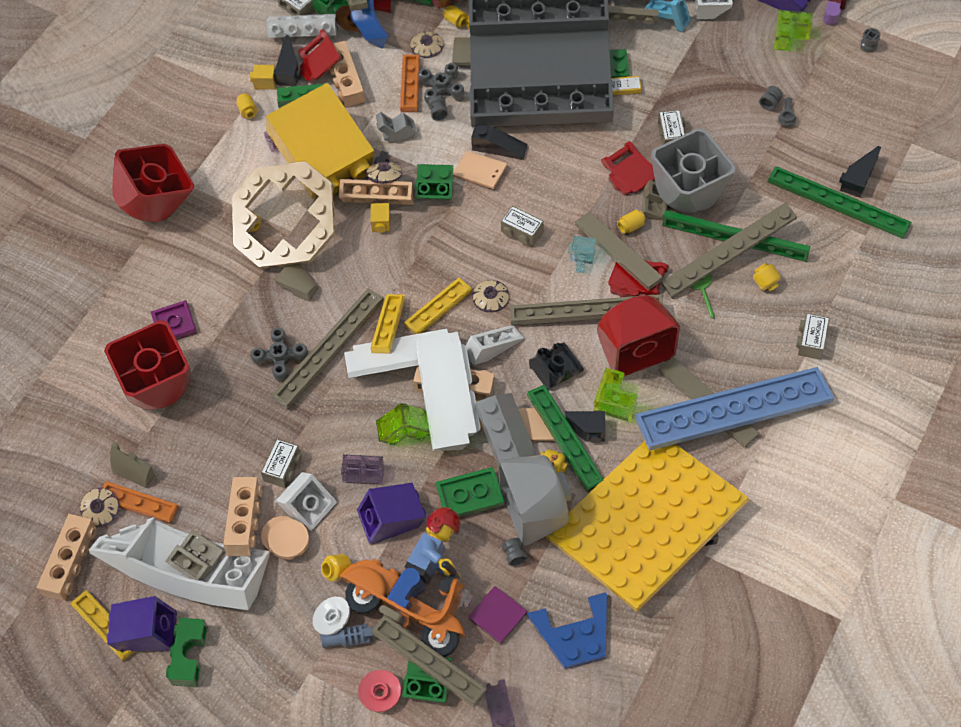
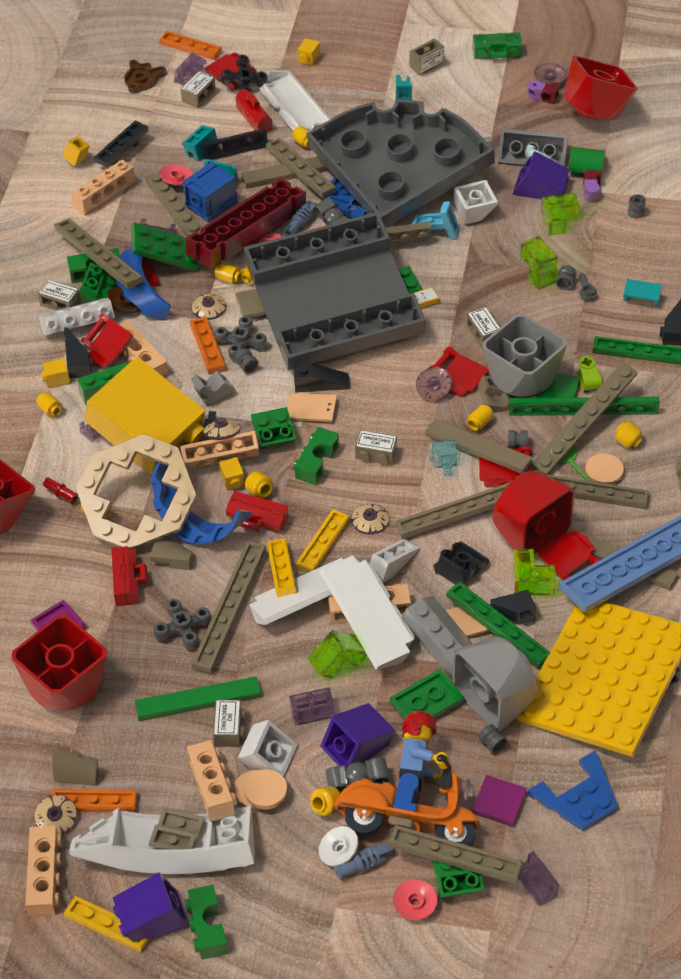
camera: 20 degrees left, 10 degrees down
none -> red axle [43,477,79,504]
none -> red piece [111,546,148,606]
none -> green tile [135,676,261,721]
none -> blue windscreen [151,462,254,544]
none -> red piece [226,491,289,532]
none -> yellow head [245,471,273,499]
none -> green arch [293,427,339,485]
none -> dark grey piece [325,757,390,792]
none -> dish [416,367,452,400]
none -> dark grey wheel [508,430,528,449]
none -> clear neon green brick [520,236,558,290]
none -> green tile [536,373,580,398]
none -> red piece [538,530,600,581]
none -> dark tan tile [546,474,649,509]
none -> lime piece [577,356,602,391]
none -> light nougat tile [585,453,624,485]
none -> teal hinge [623,279,662,307]

